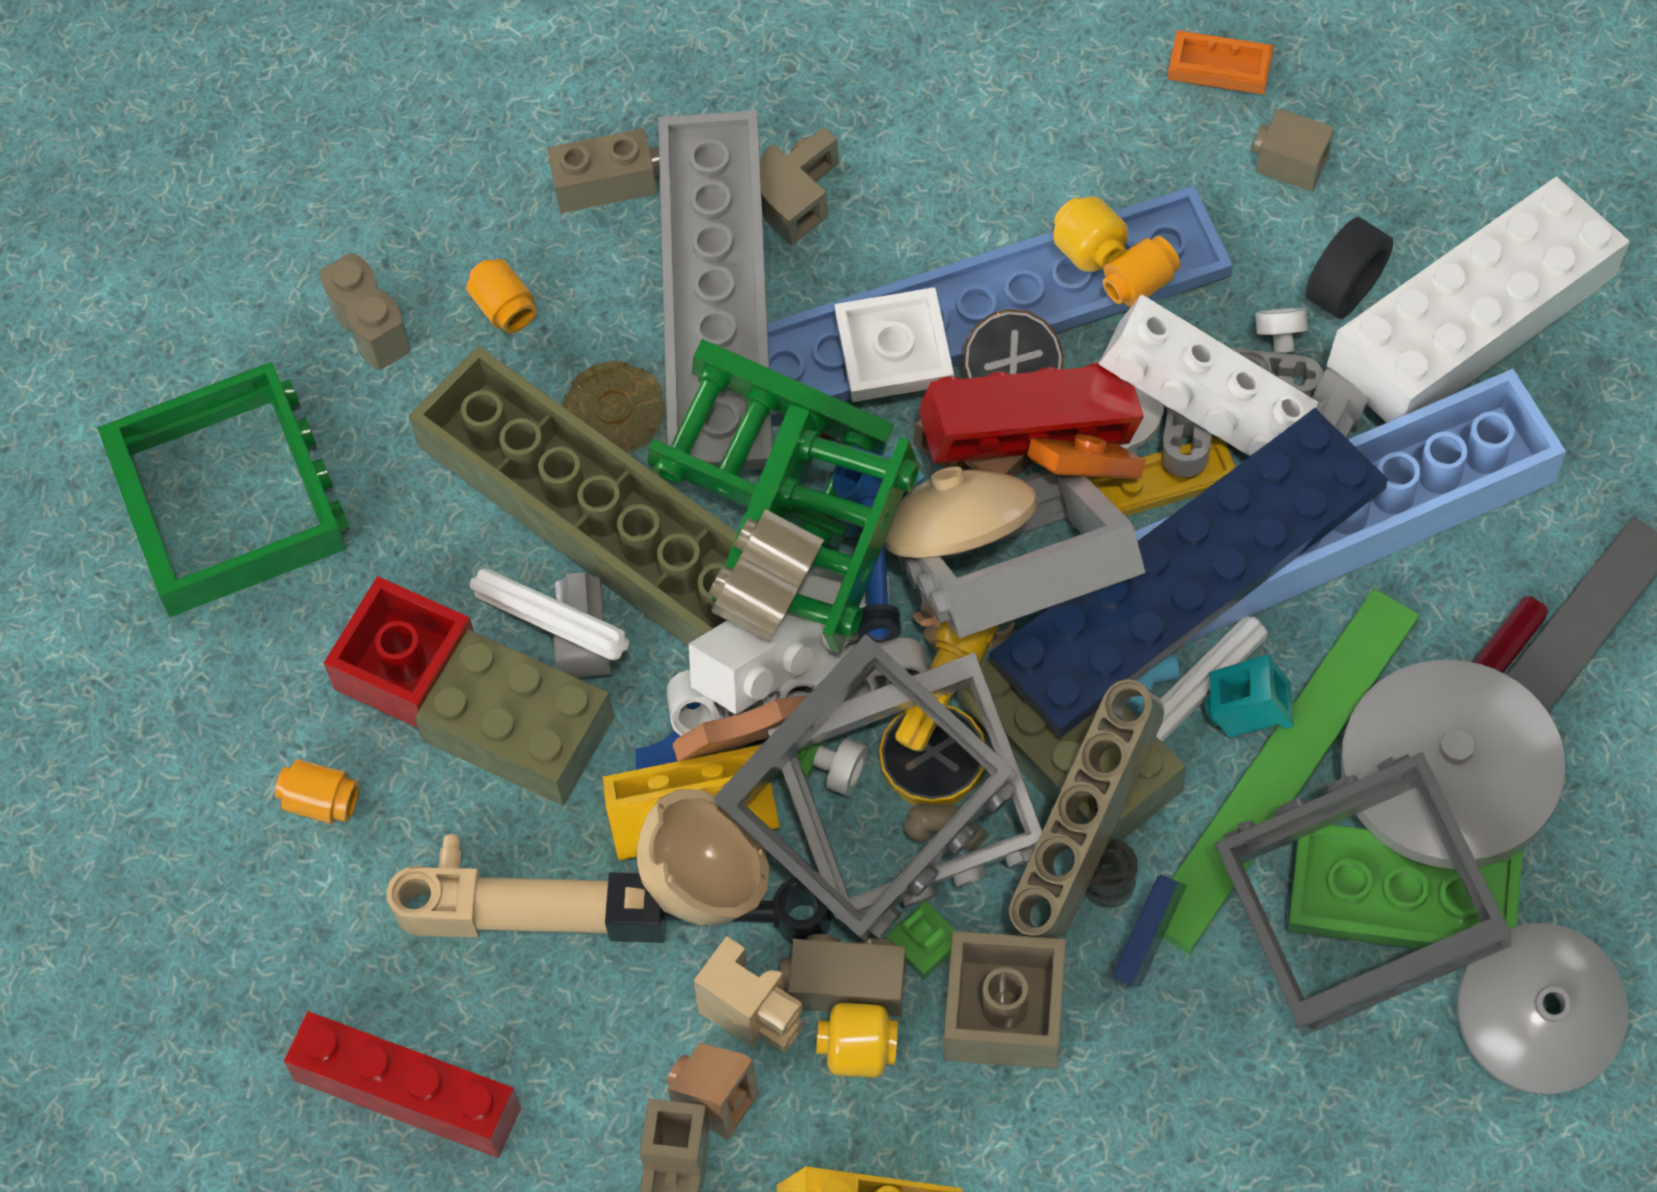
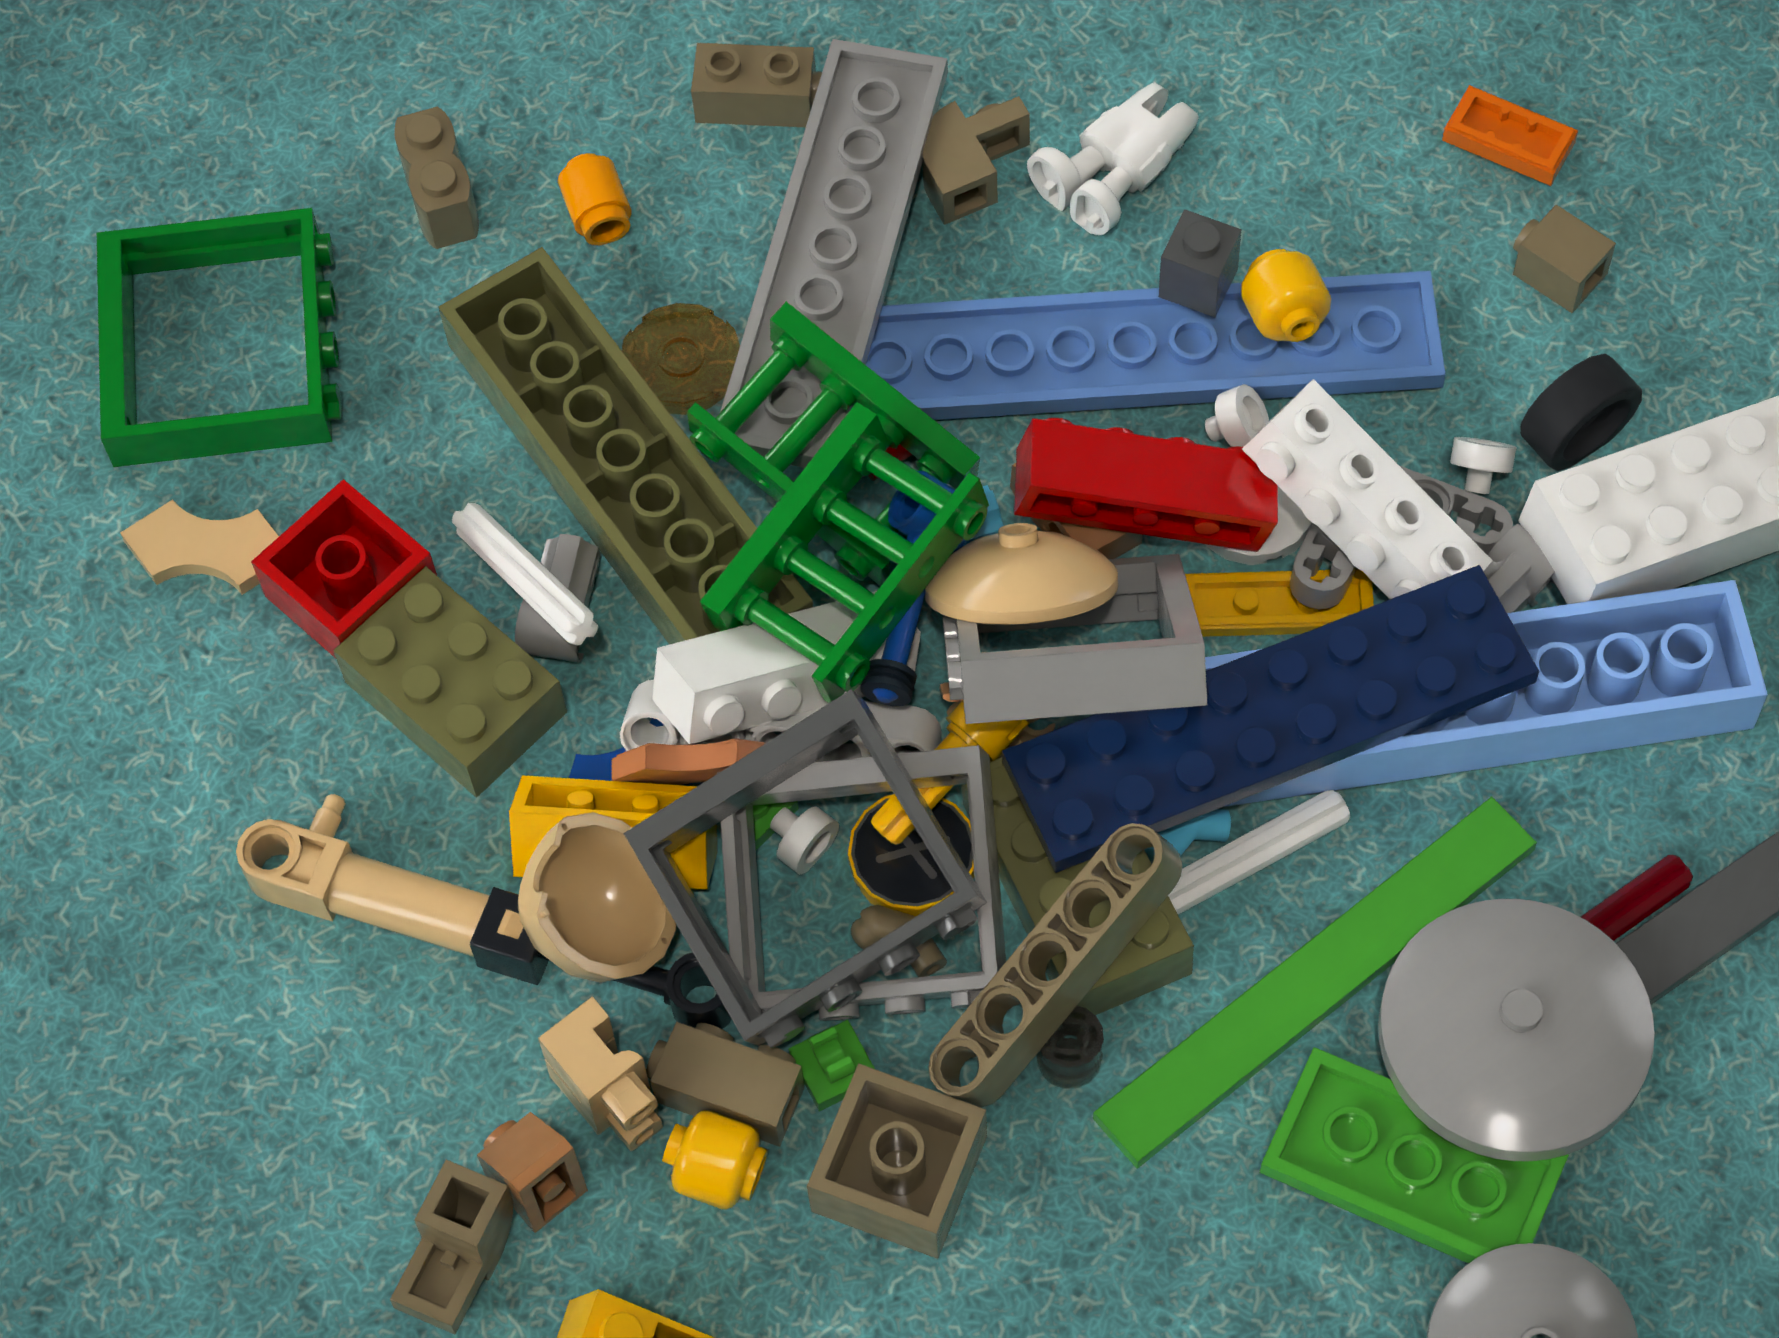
camera: 15 degrees right, 0 degrees up
light orange brick [275,759,360,824] -> none
red brick [283,1011,522,1158] -> none
dark tan brick [708,509,824,643] -> none
white plate [834,287,954,402] -> none
black tile [961,309,1064,379] -> none
orange plate [1027,434,1146,479] -> none
light orange brick [1102,236,1181,307] -> none
dark blue tile [1113,874,1187,987] -> none
teal brick [1205,654,1294,738] -> none
dark grey window [1215,752,1512,1037] -> none
none -> tan tile [120,499,279,595]
none -> white piece [1027,82,1199,235]
none -> dark grey brick [1158,209,1242,317]
none -> white tile [1205,384,1269,447]

